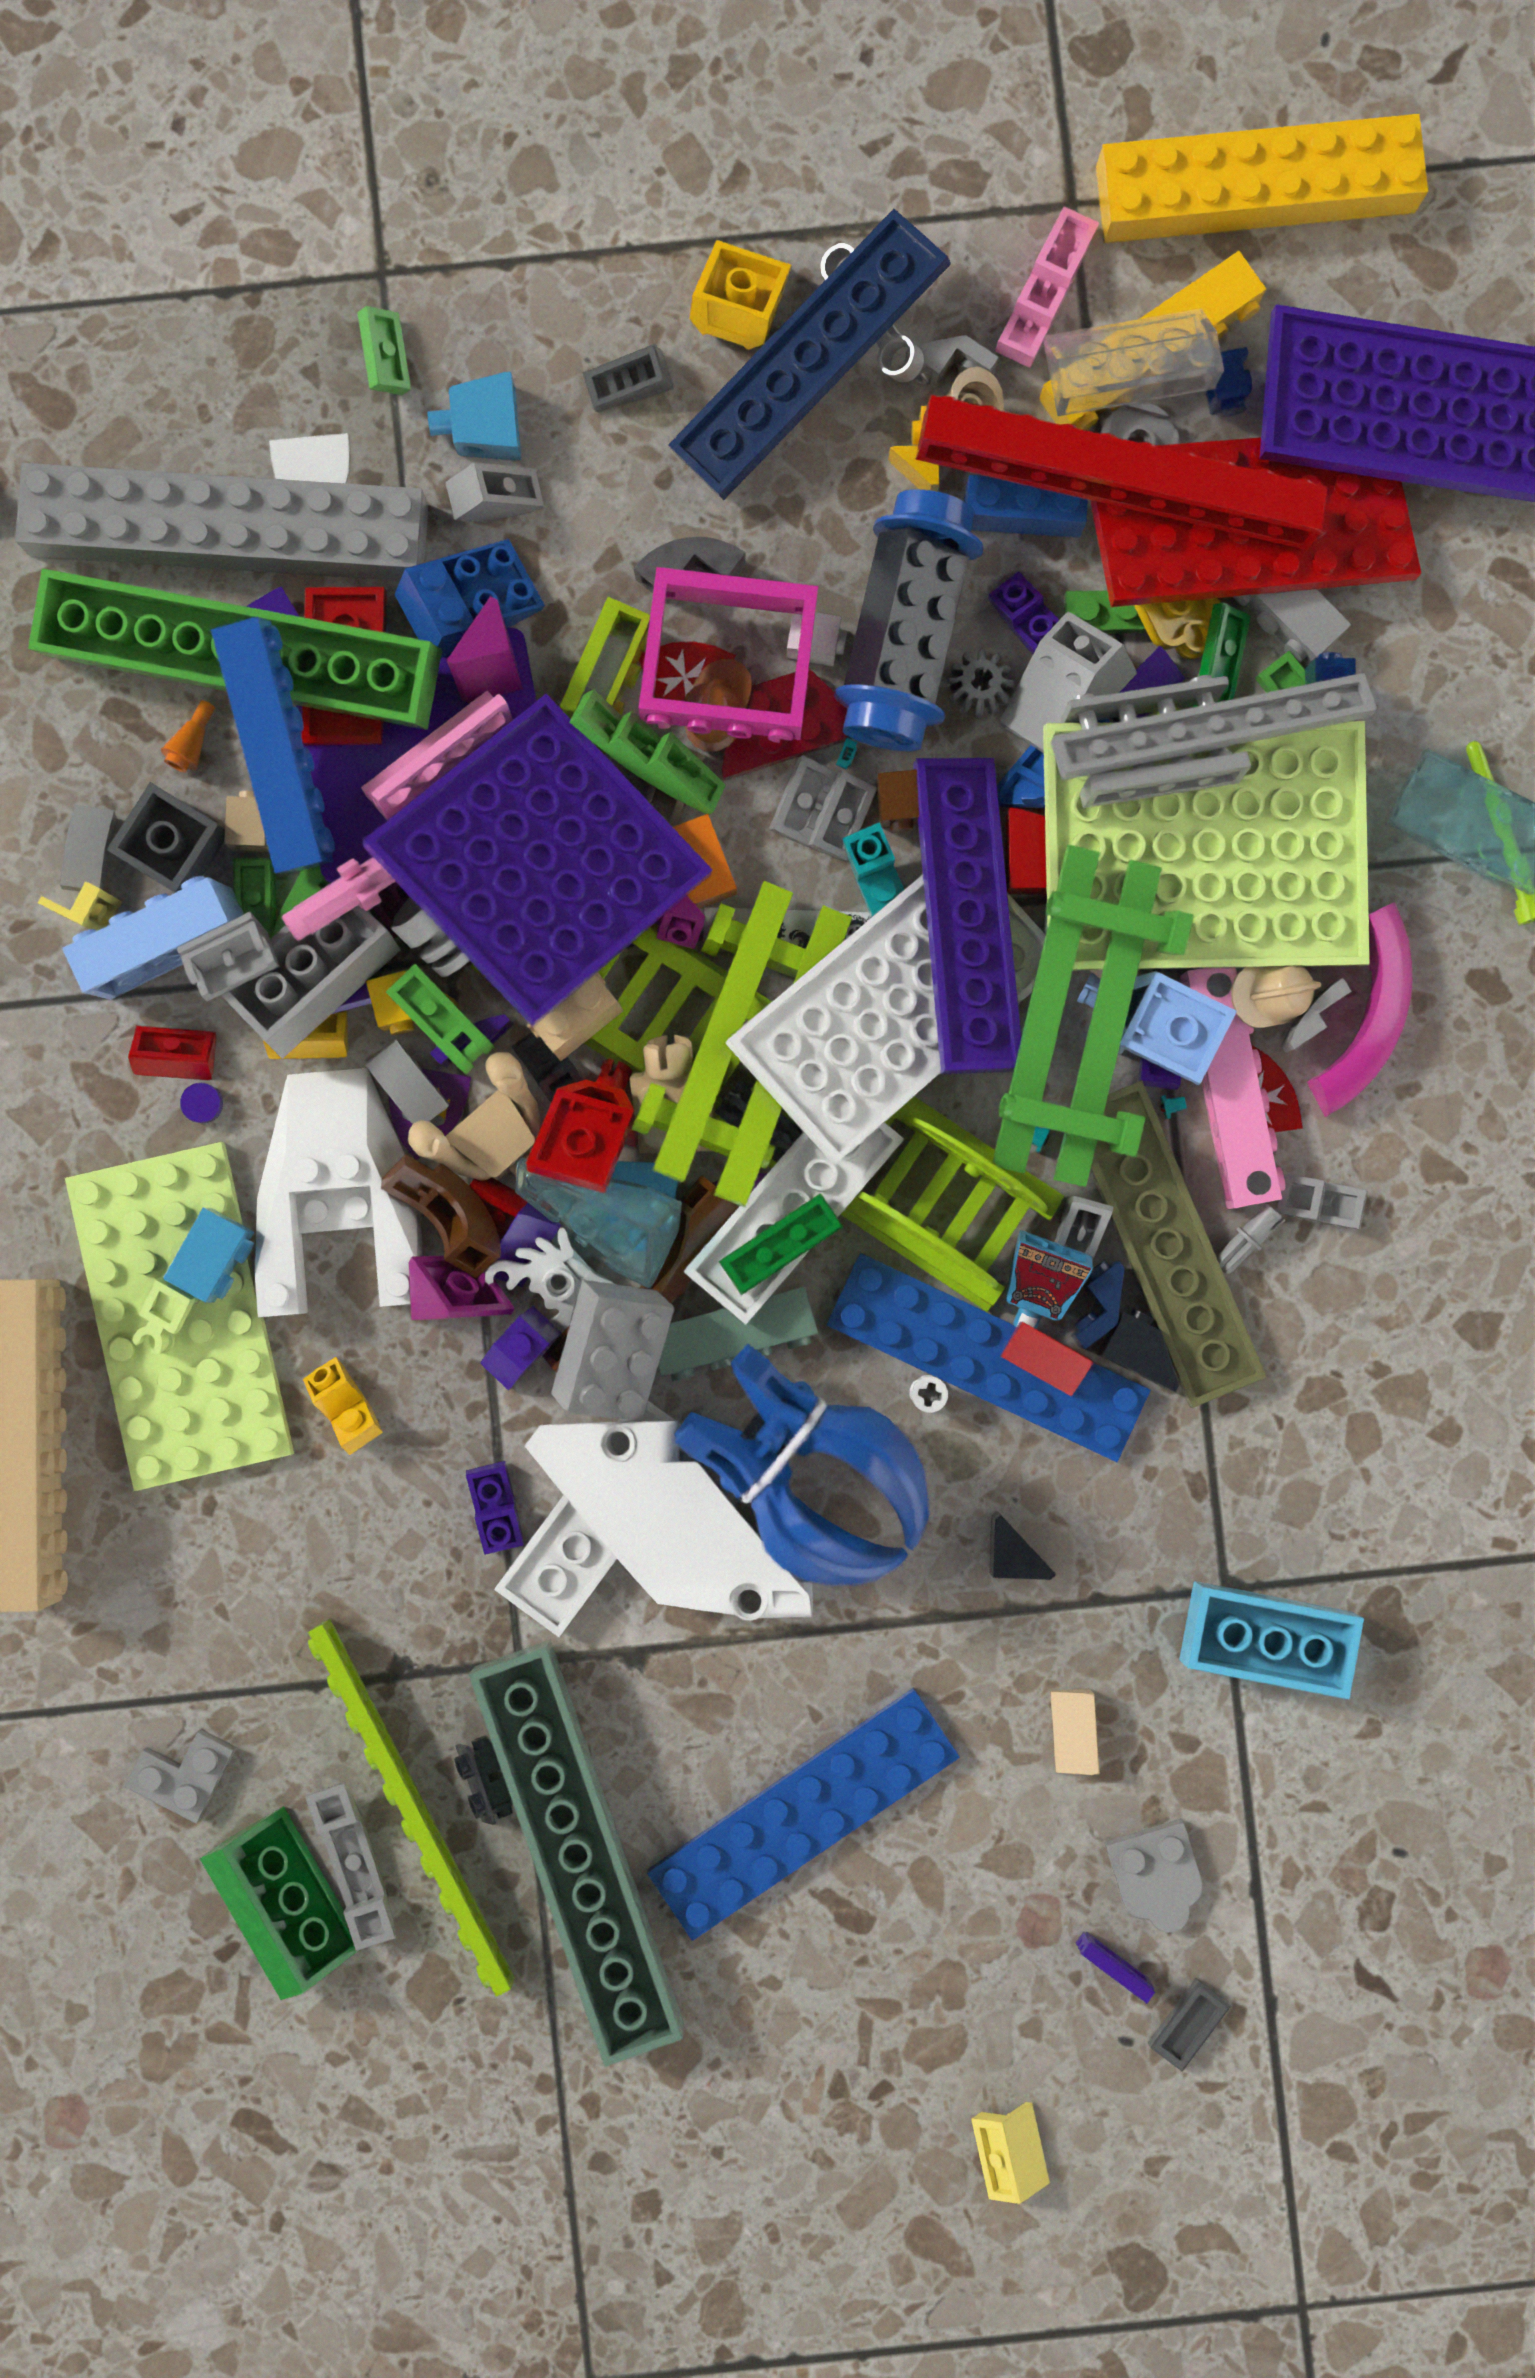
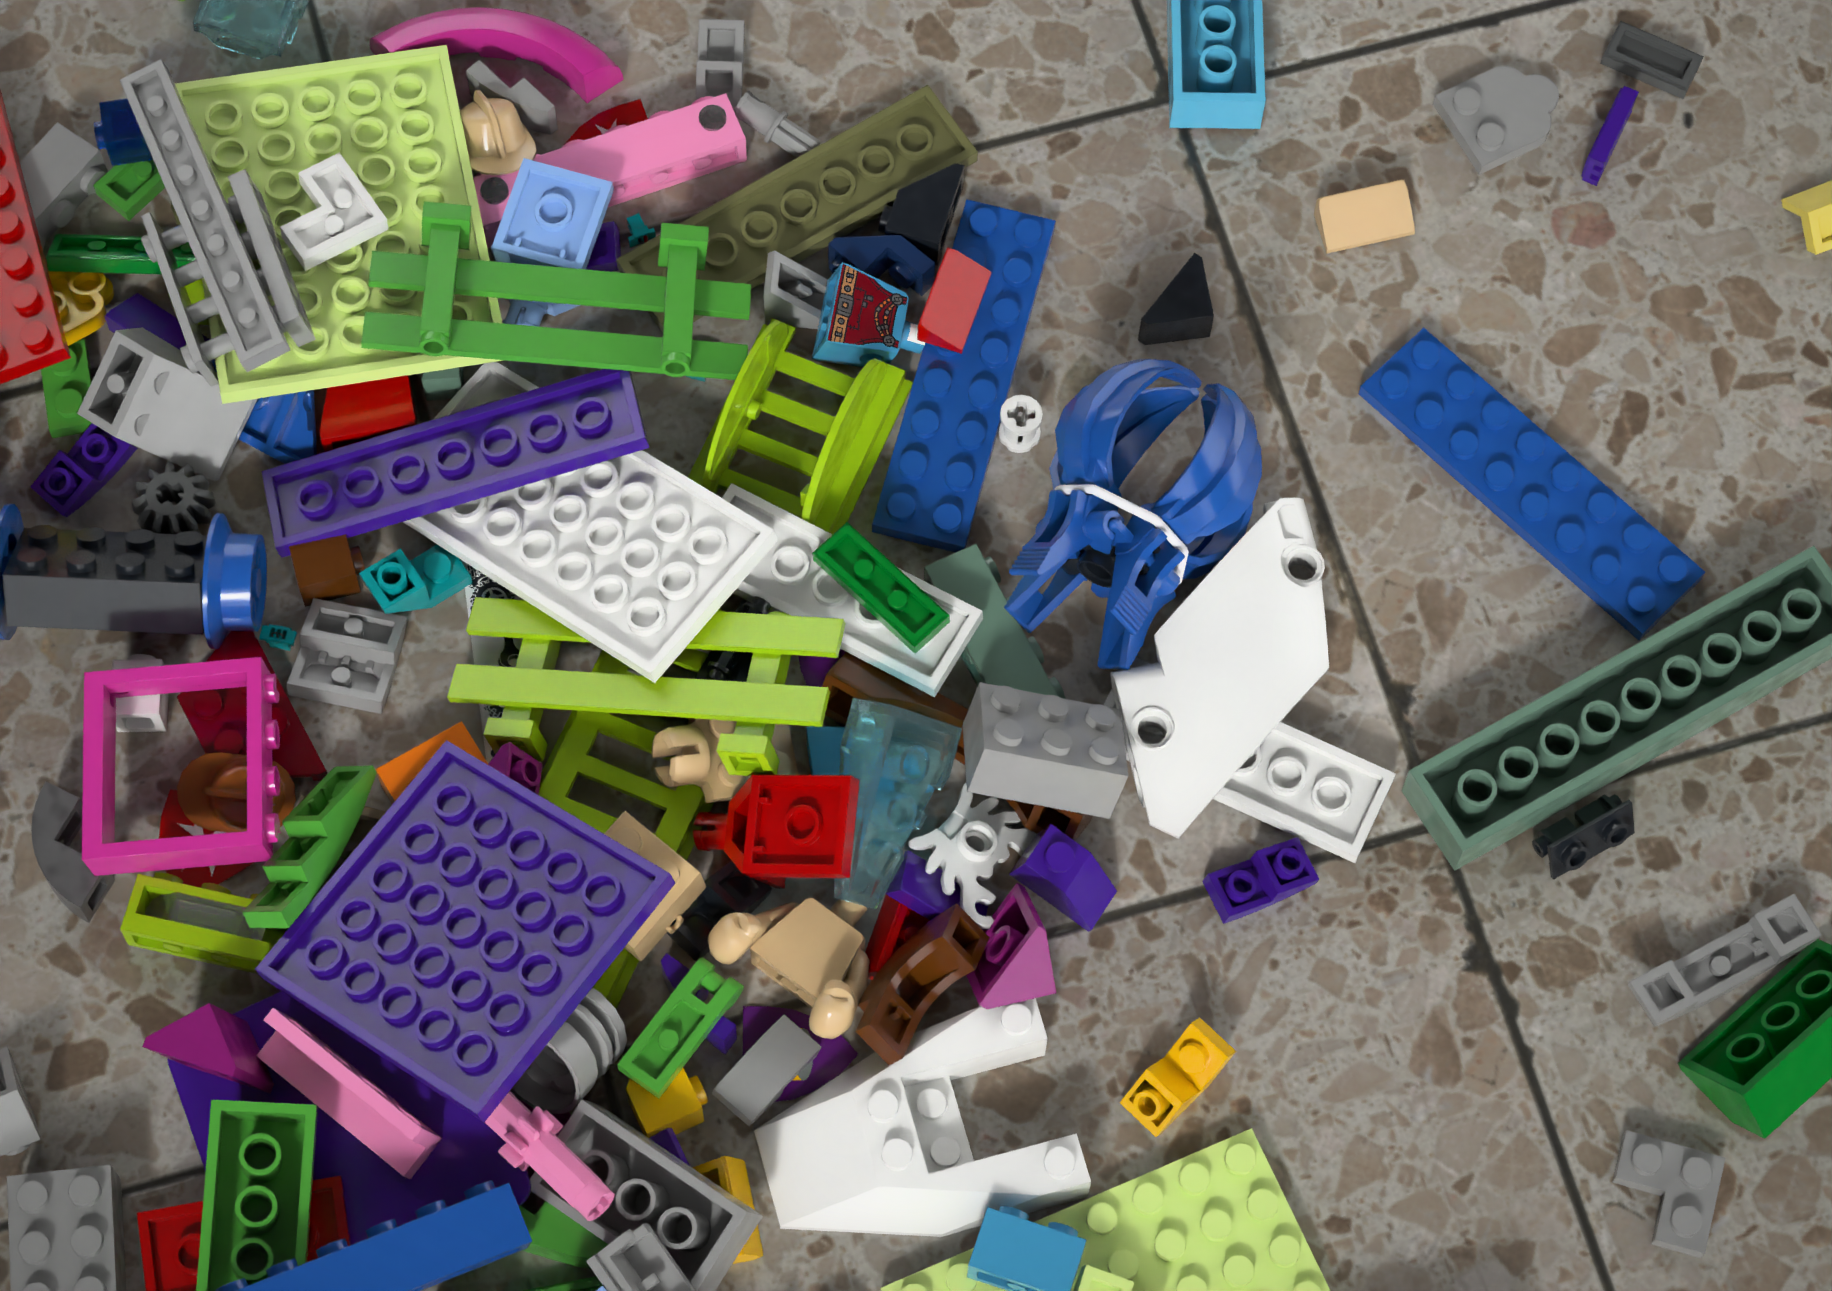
camera: 100 degrees left, 20 degrees down
lime plate [308,1619,515,1997] -> none
blue slope [394,539,545,658] -> none
none -> white plate [280,152,388,271]

